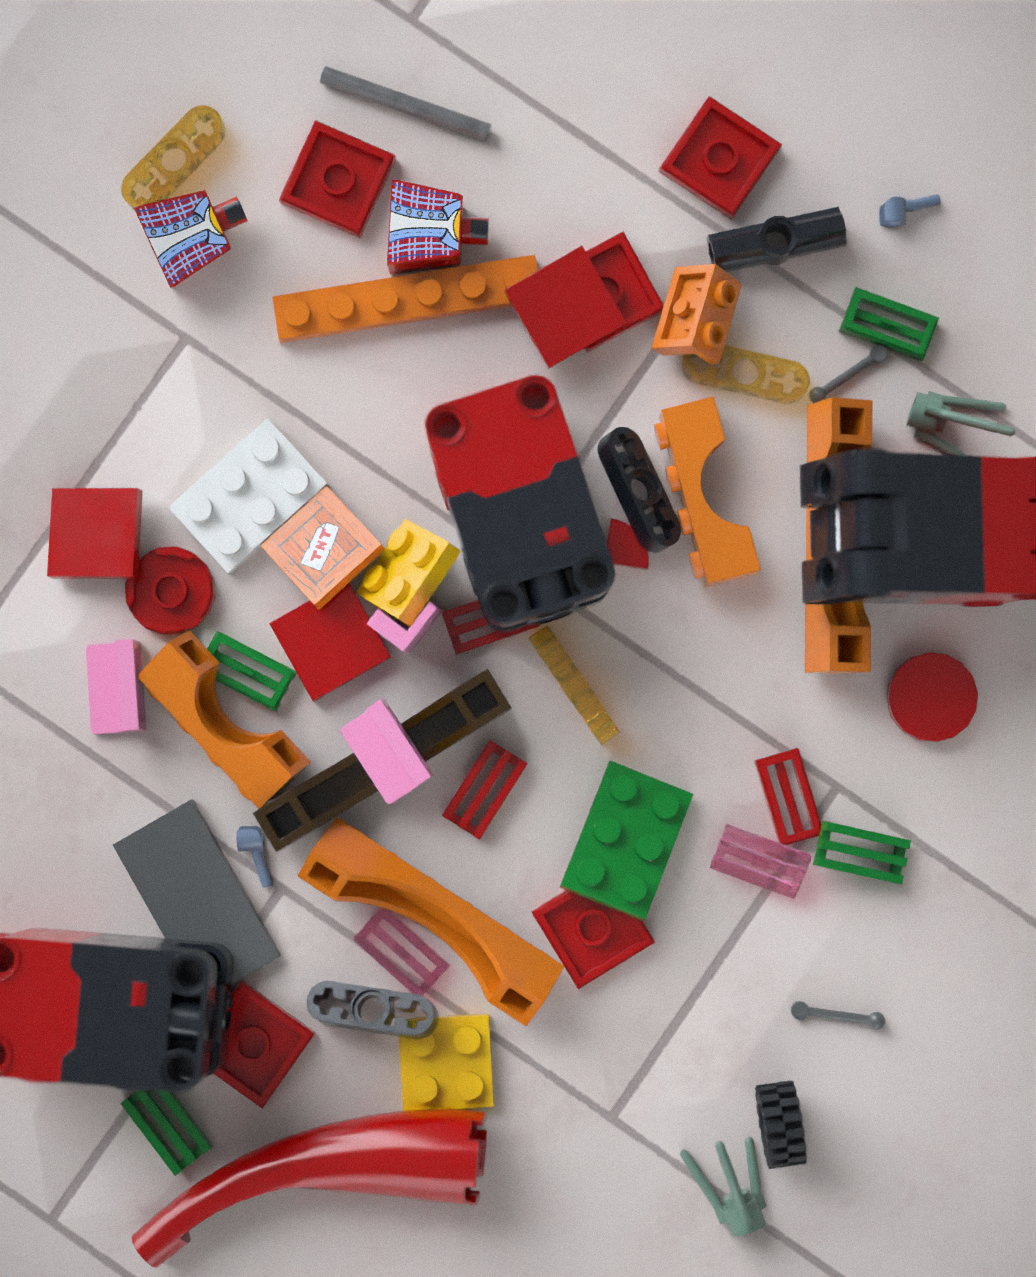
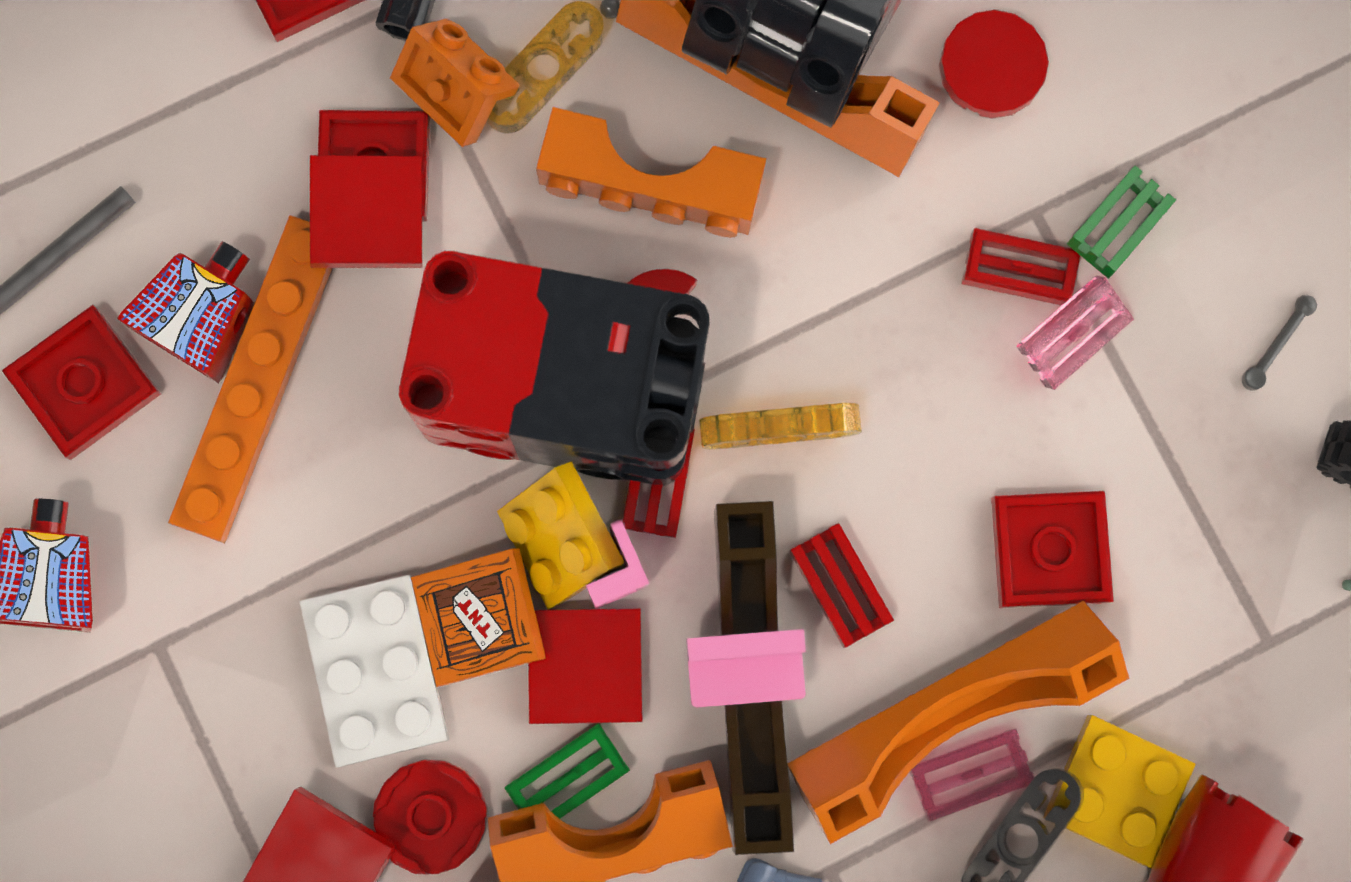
camera: 70 degrees left, 5 degrees down
green plate [559,760,693,921] -> none
black beam [597,427,681,553] -> none

